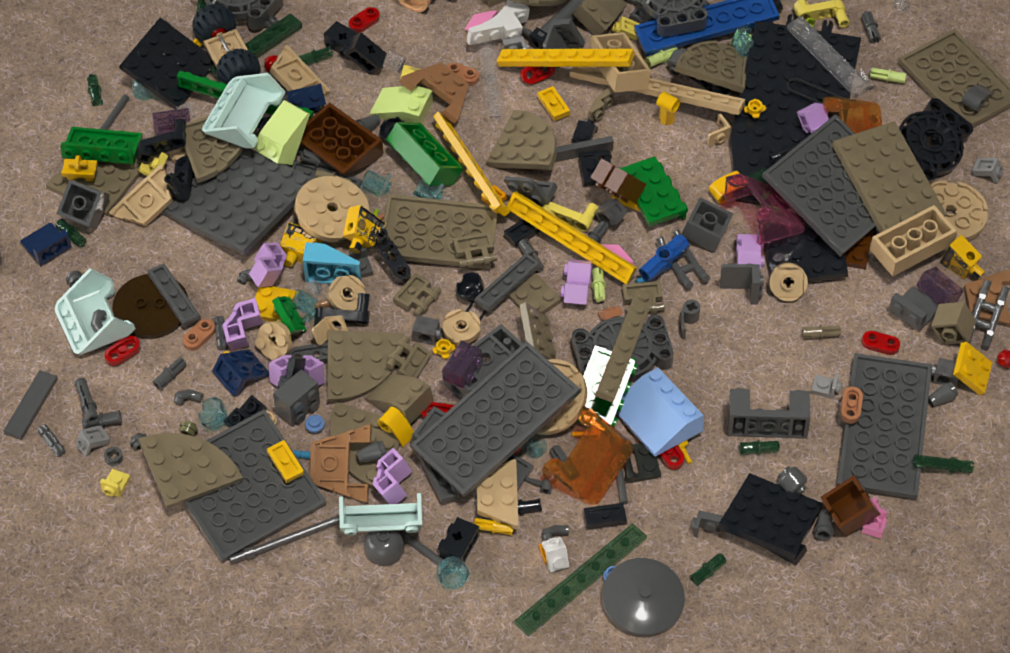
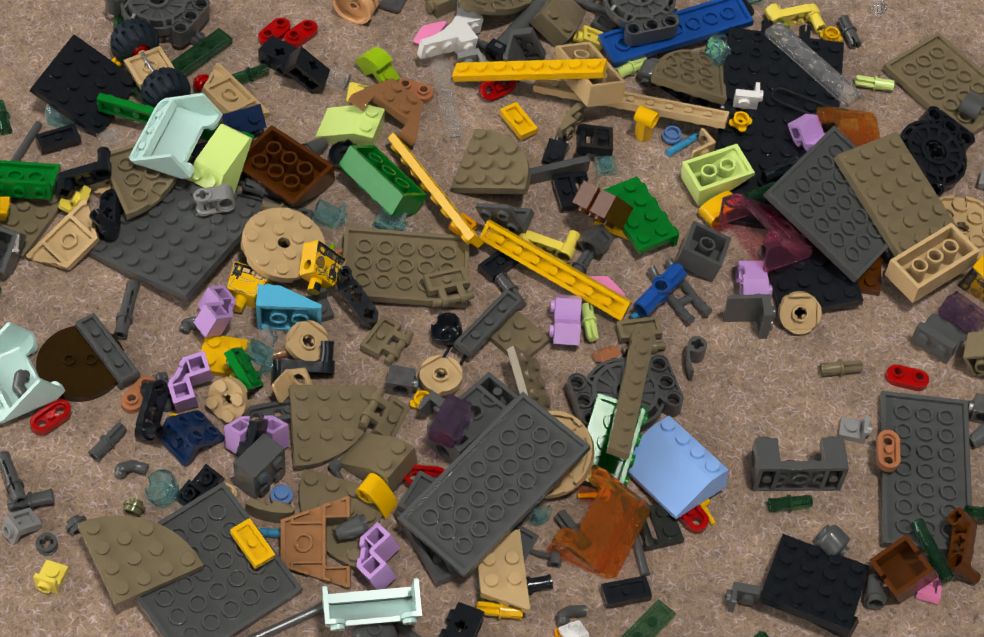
camera: 10 degrees left, 0 degrees up
brick [152,108,191,136] -> none
none -> black plate [35,123,82,155]
none -> dark grey pin [113,280,140,340]
none -> black beam [135,380,169,441]
none -> light grey piece [193,184,236,216]
none -> dark tan slope [245,497,295,523]
none -> red plate [258,18,291,45]
none -> dark grey hand [327,458,344,479]
none -> lime brick [355,47,400,83]
none -> dark grey bracket [418,390,451,417]
none -> black plate [577,124,613,156]
none -> clear light blue plate [594,155,618,177]
none -> medium blue plate [662,125,682,144]
none -> dark azure wheel [665,132,699,157]
none -> yellowish green slope [681,144,755,206]
none -> white bracket [733,82,763,110]
none -> yellow plate [820,27,842,42]
none -> clear green pin [910,518,955,584]
none -> reddish brown beam [947,508,981,585]

